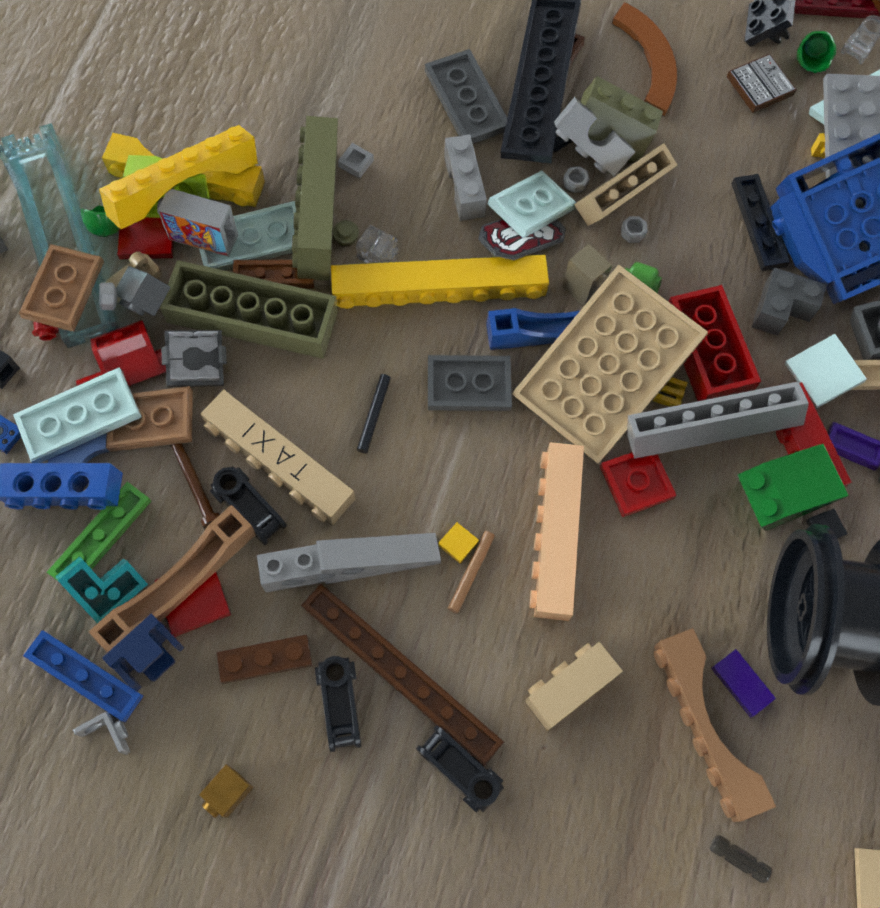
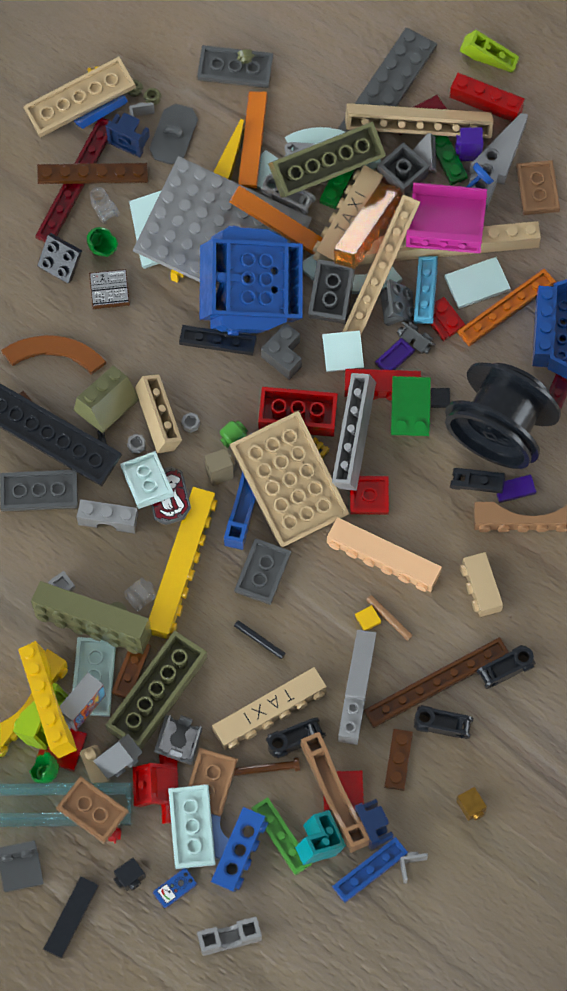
camera: 65 degrees left, 0 degrees up
light grey tile [99,282,117,310] -> none
light grey arch [554,97,635,176] -> none
none -> black plate [450,468,506,494]

